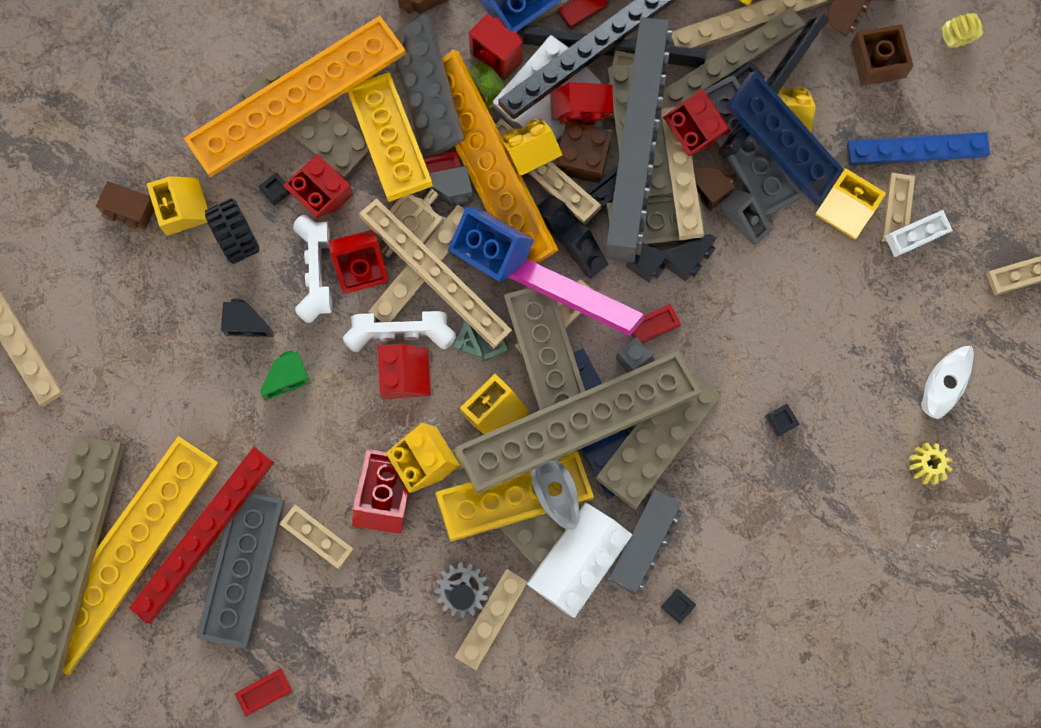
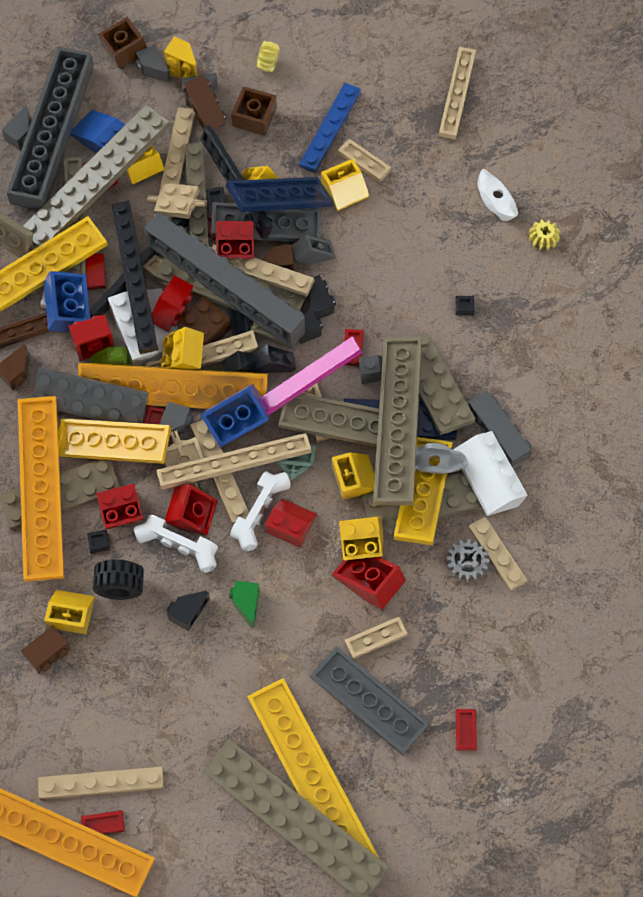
camera: 60 degrees left, 10 degrees down
red plate [129,446,275,624] -> none
black tile [449,584,475,611] -> none
black tile [660,588,696,624] -> none
white tile [885,210,953,257] -> none
none -> tan plate [147,183,207,219]

